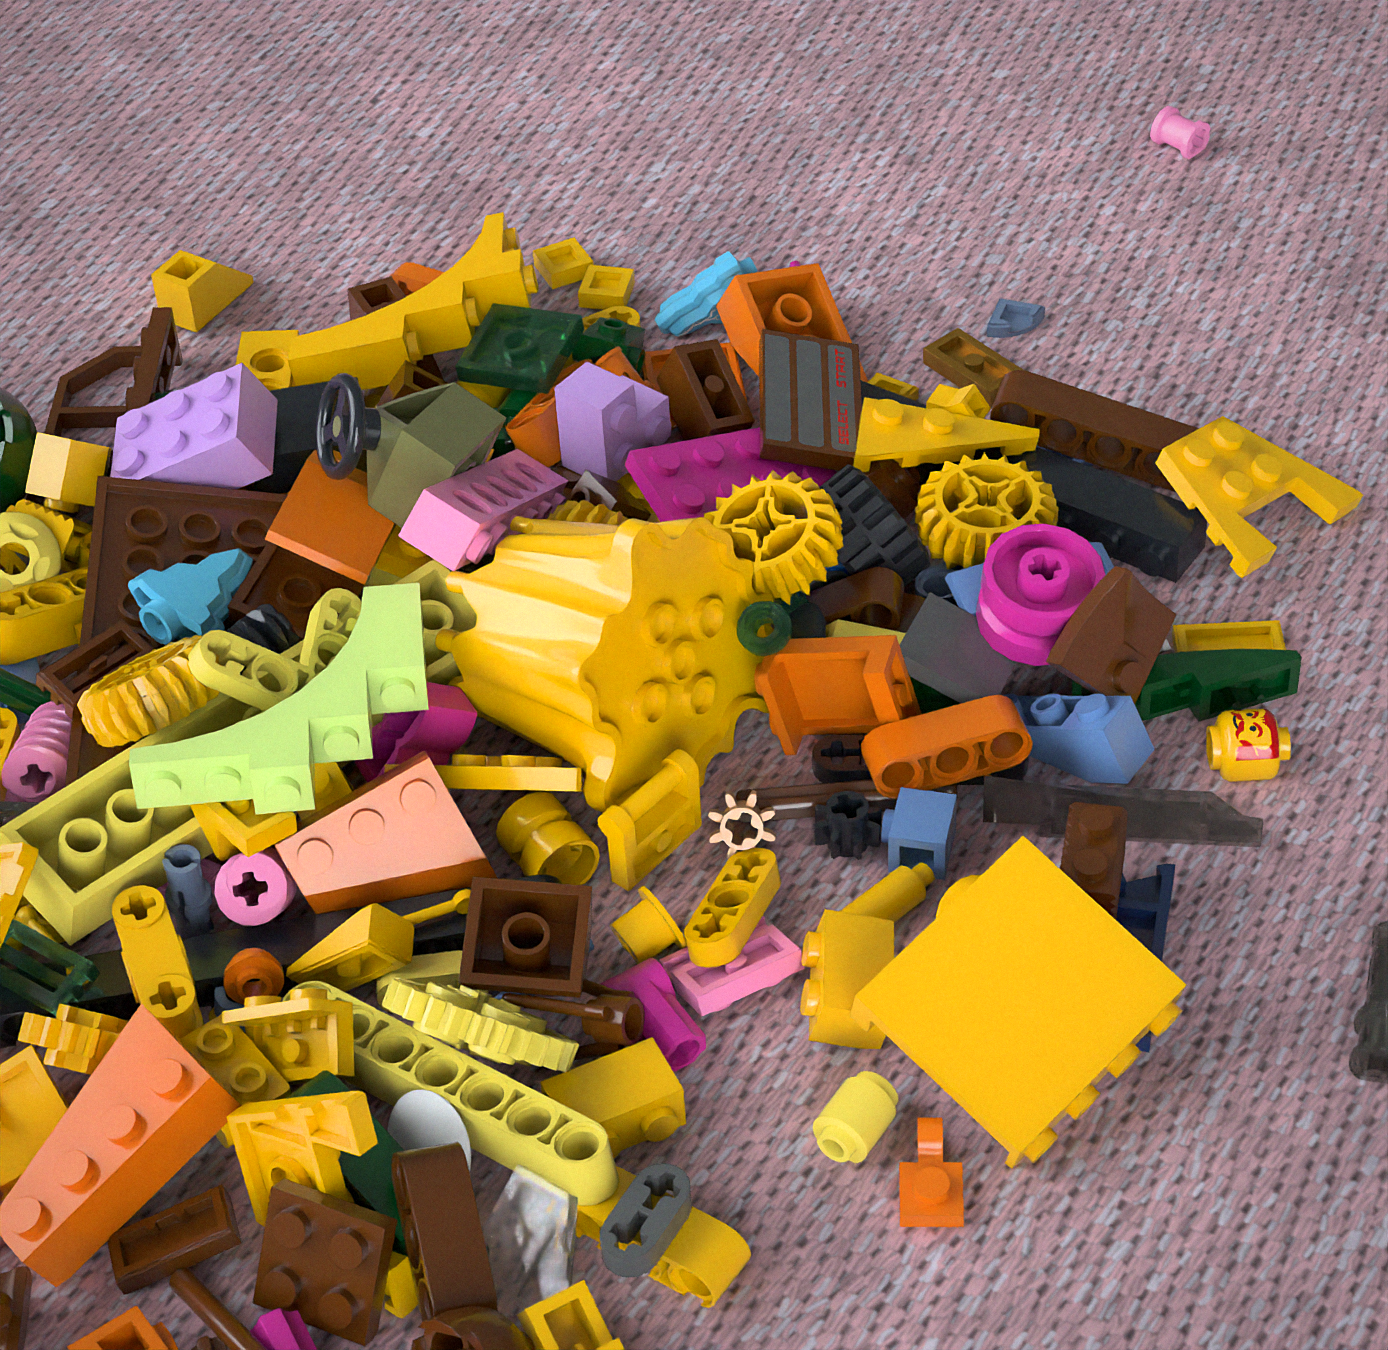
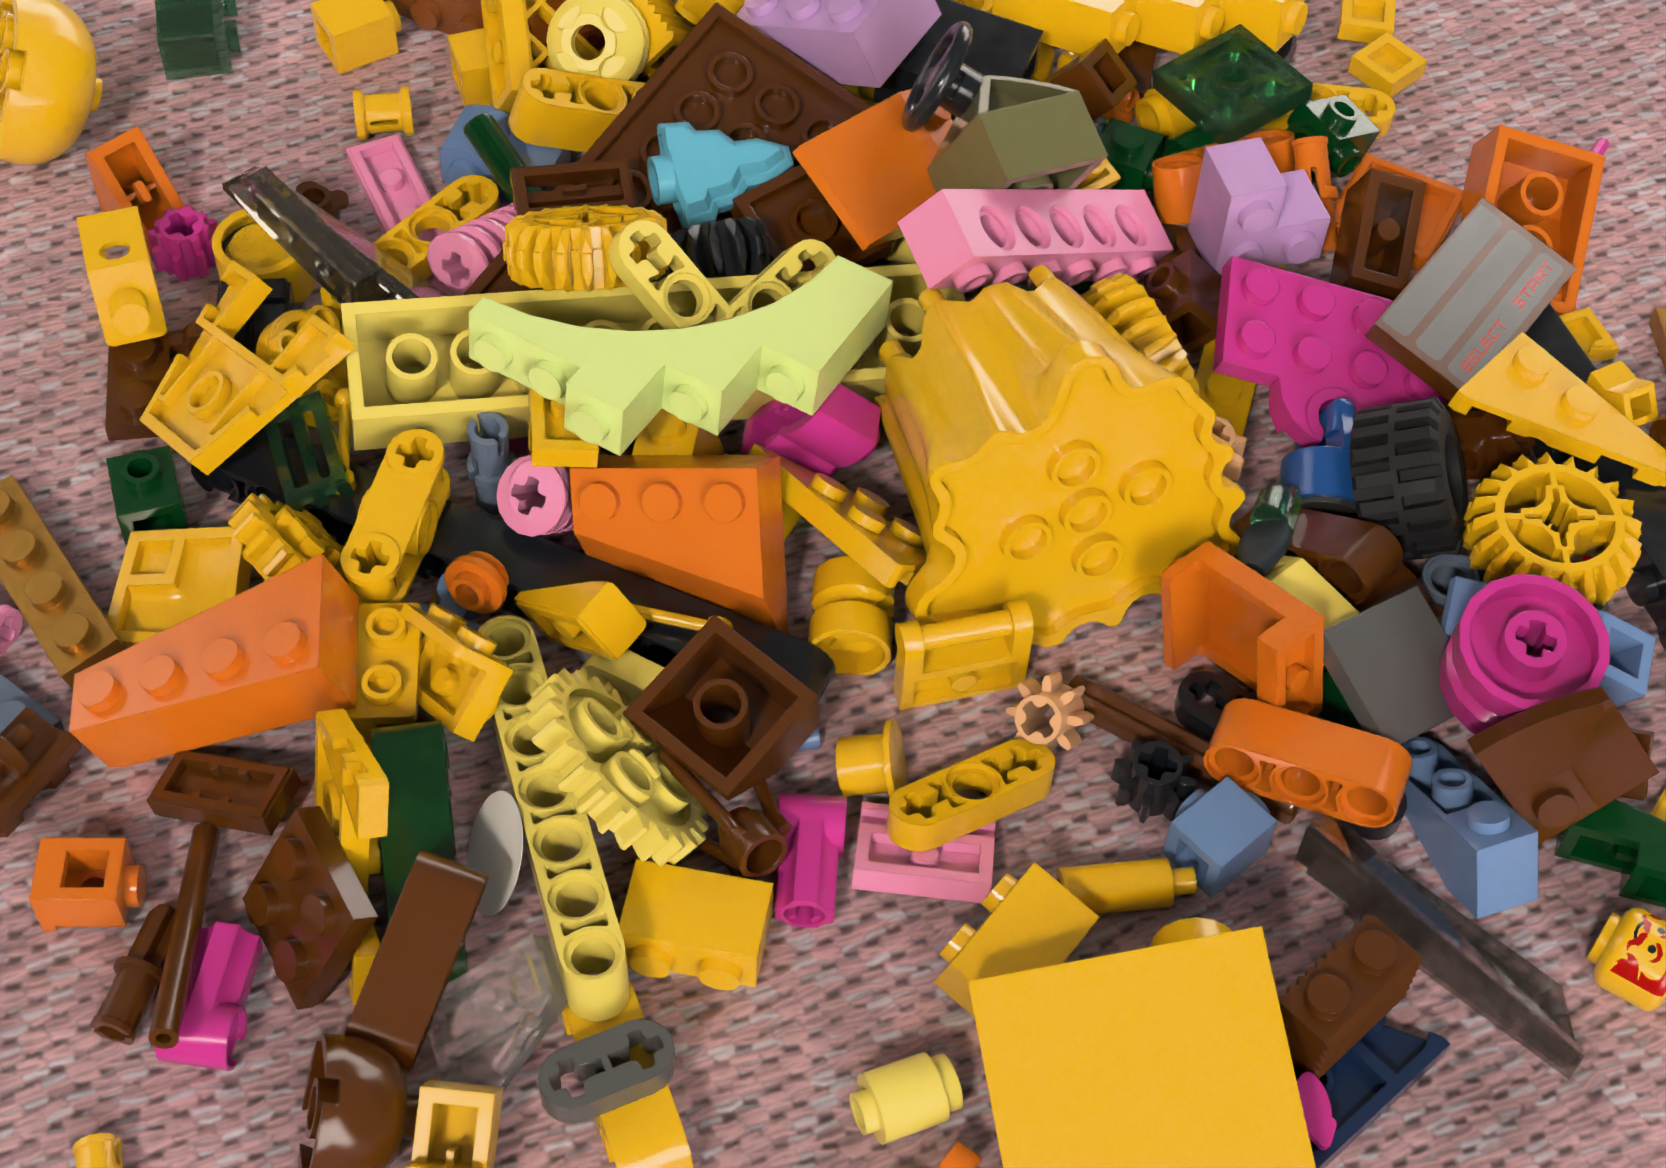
camera: 30 degrees right, 10 degrees up
medium azure rock [655,251,758,337] -> none
yellow gear [704,470,844,605] -> none
clear green plate [737,601,793,656] -> none

